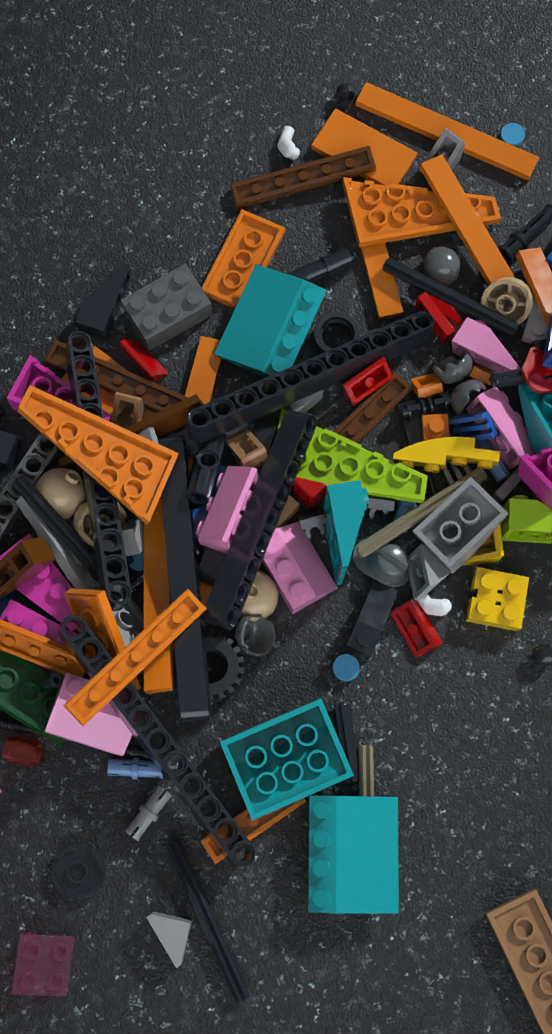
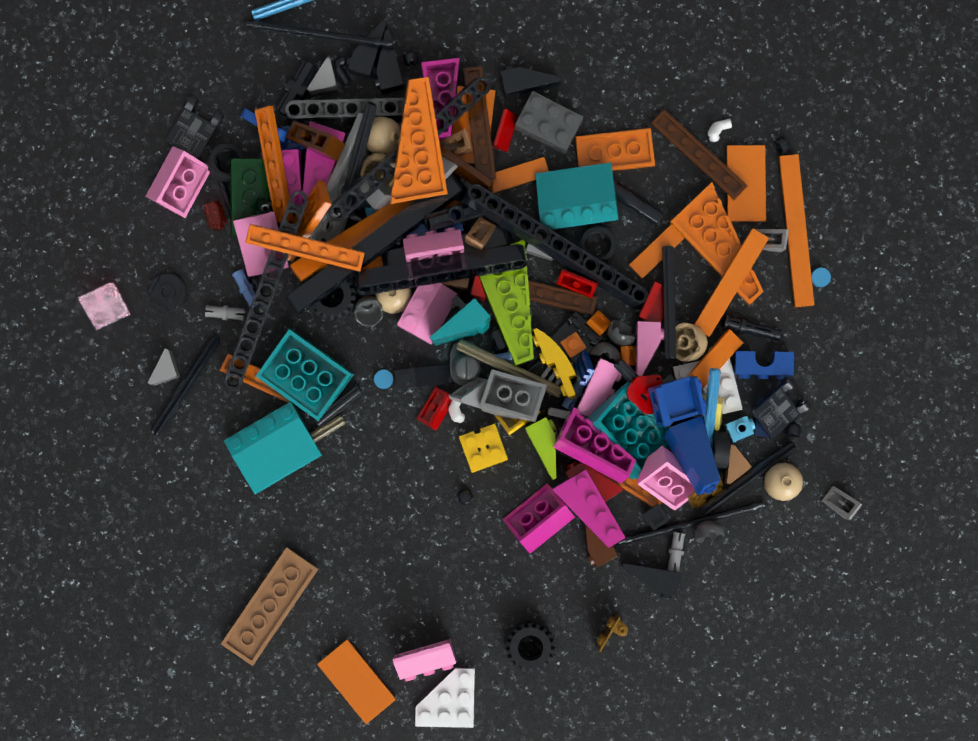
camera: 65 degrees right, 10 degrees up
dark grey hair [424,246,461,286] -> none

